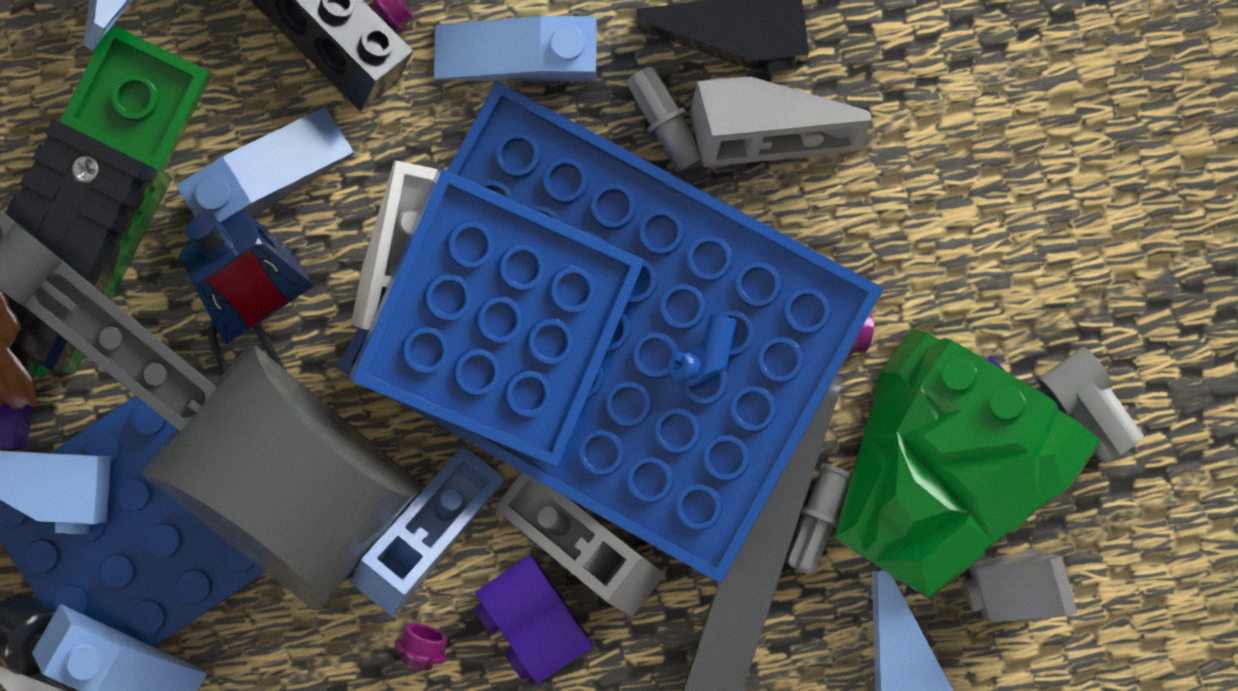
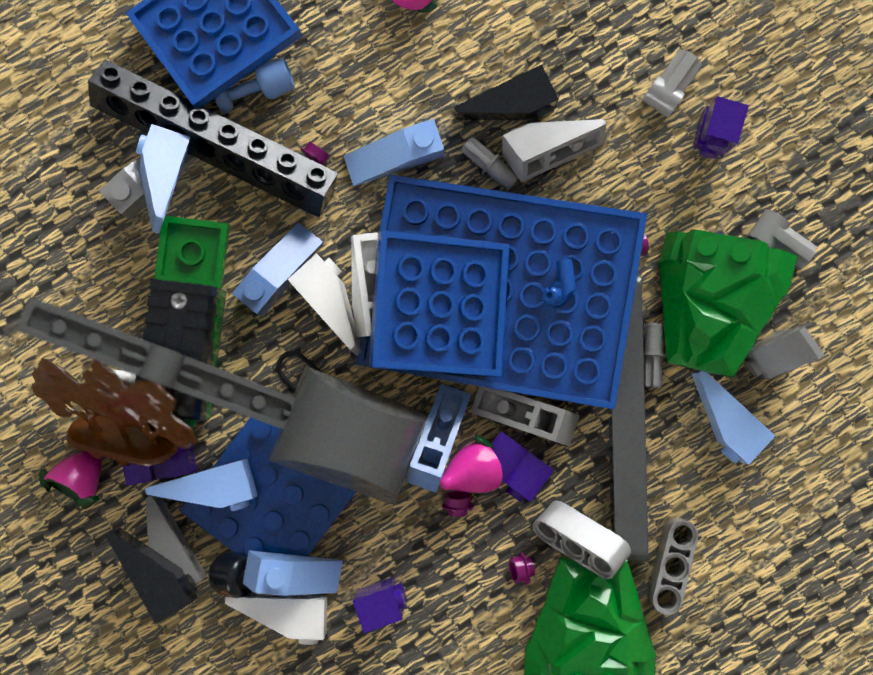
camera: 25 degrees left, 0 degrees up
torso [179,212,314,345] -> none
none -> white slope [287,253,362,356]
none -> dark pink hat [440,434,503,497]
none -> light grey piece [642,49,702,118]
none -> dark purple brick [692,96,749,159]

